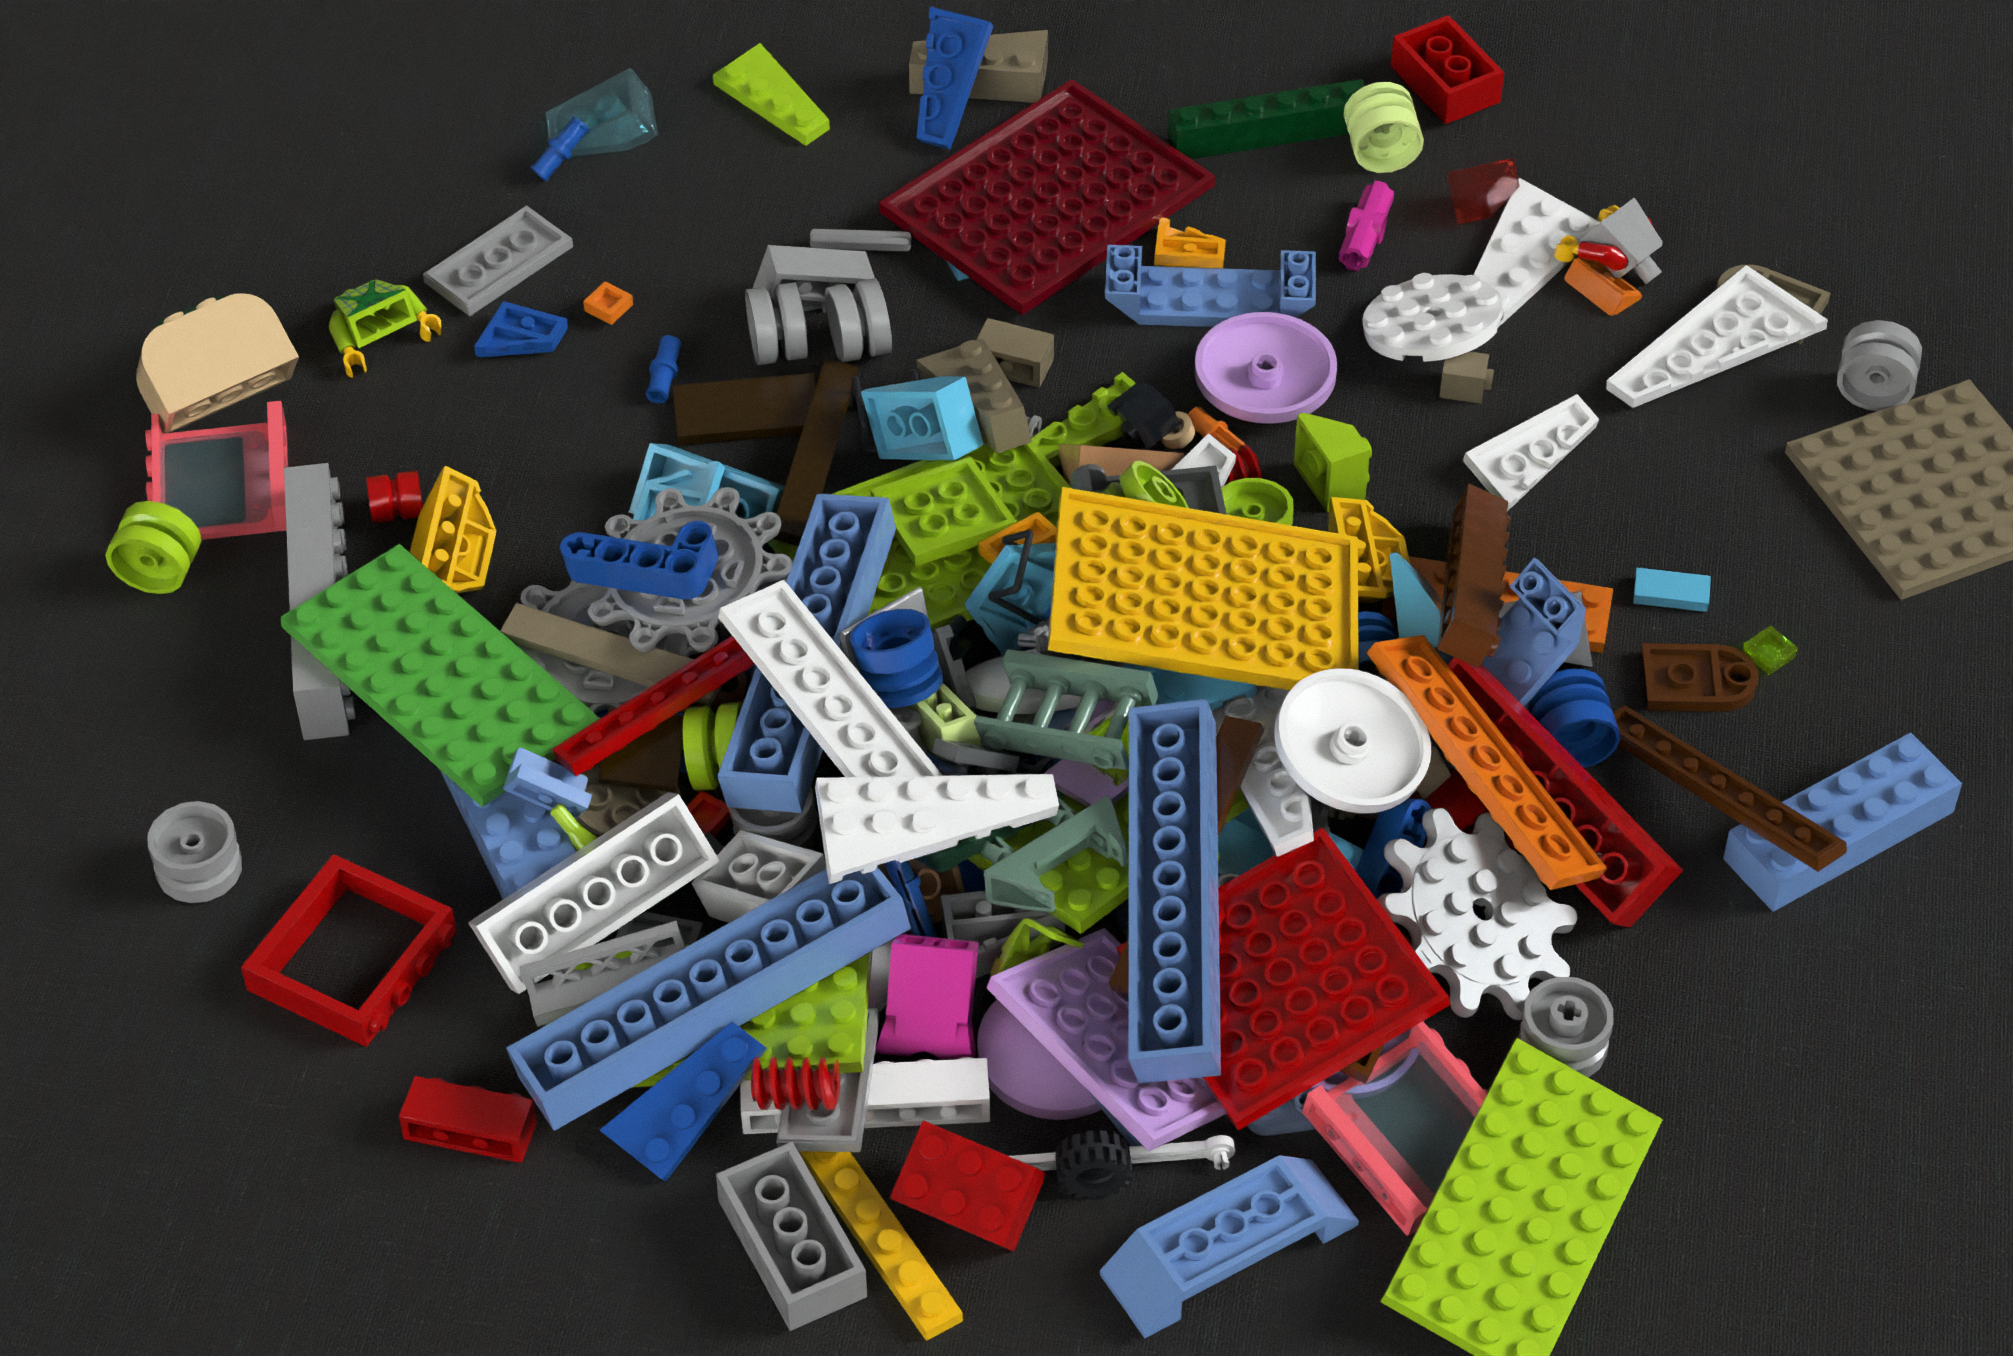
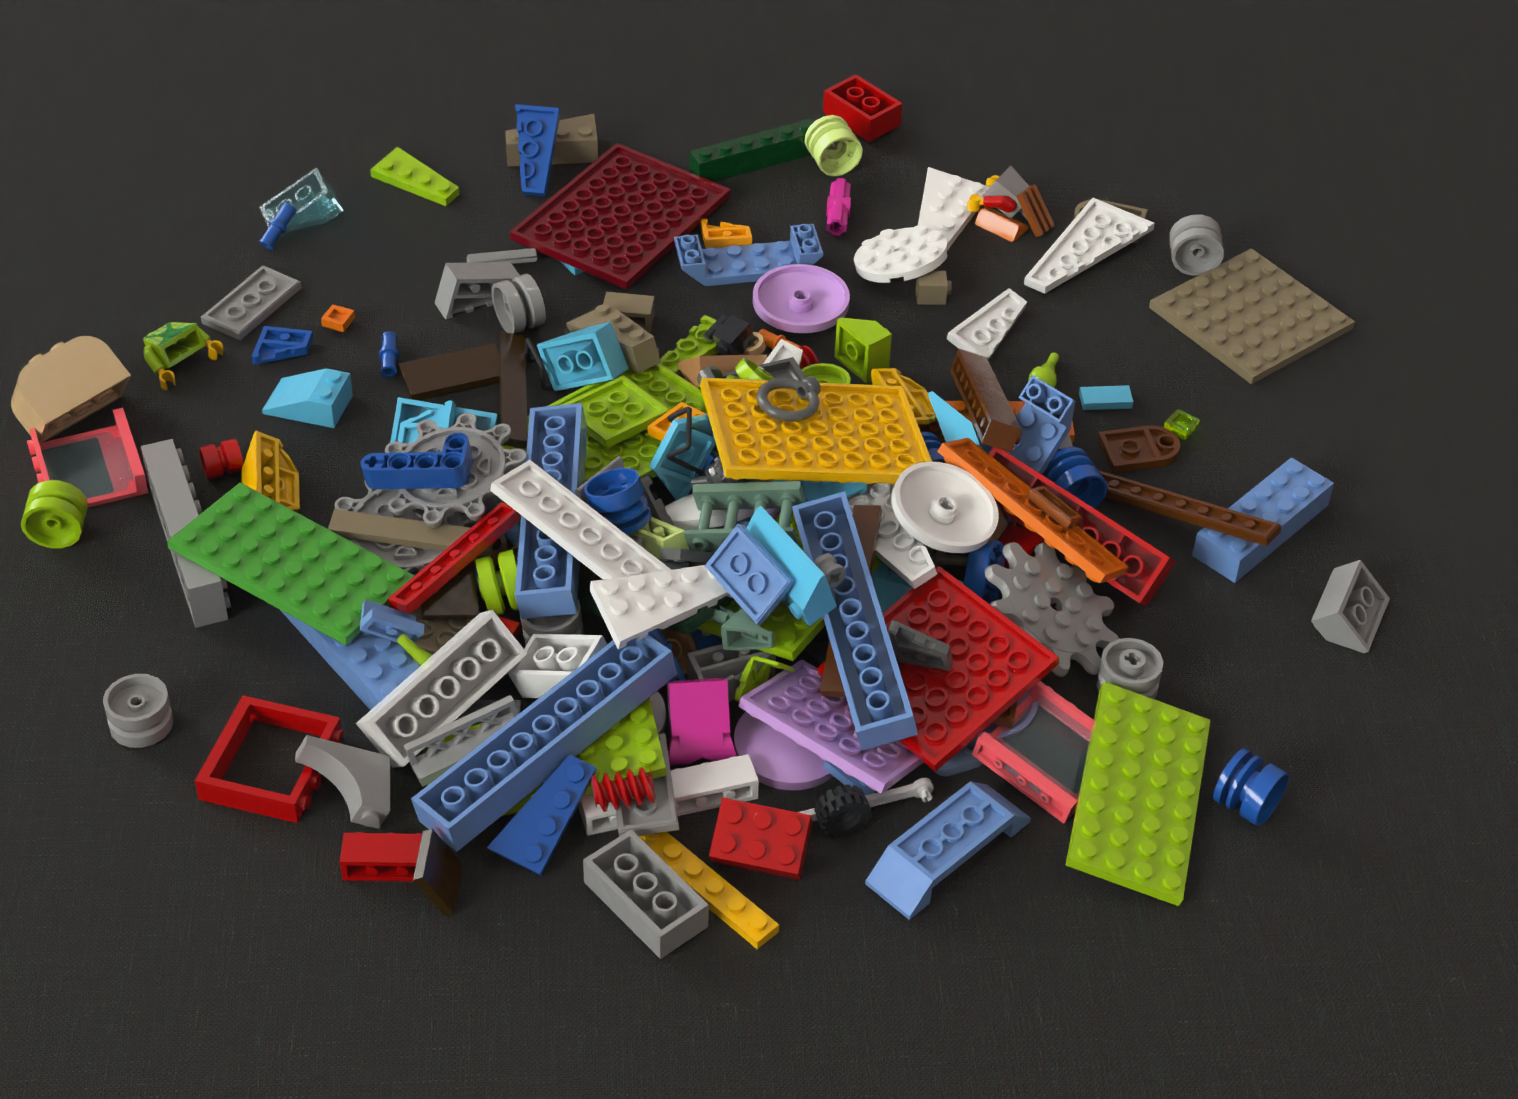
camera: 15 degrees left, 5 degrees down
light grey wheel [745,282,808,365] -> none
clear red slope [1447,158,1520,225] -> none
none -> medium azure slope [262,368,353,428]
none -> light grey arch [295,735,390,829]
none -> dark brown tile [413,829,463,915]
none -> medium blue tile [705,524,796,624]
none -> medium azure slope [747,506,837,626]
none -> dark grey piece [757,376,821,422]
none -> light grey wheel [814,553,846,589]
none -> dark grey wing [888,620,953,671]
none -> dark orange tile [1016,184,1055,237]
none -> dark orange tile [1026,486,1083,529]
none -> lime piece [1028,353,1059,388]
none -> blue wheel [1213,748,1290,826]
none -> light grey slope [1311,560,1390,653]

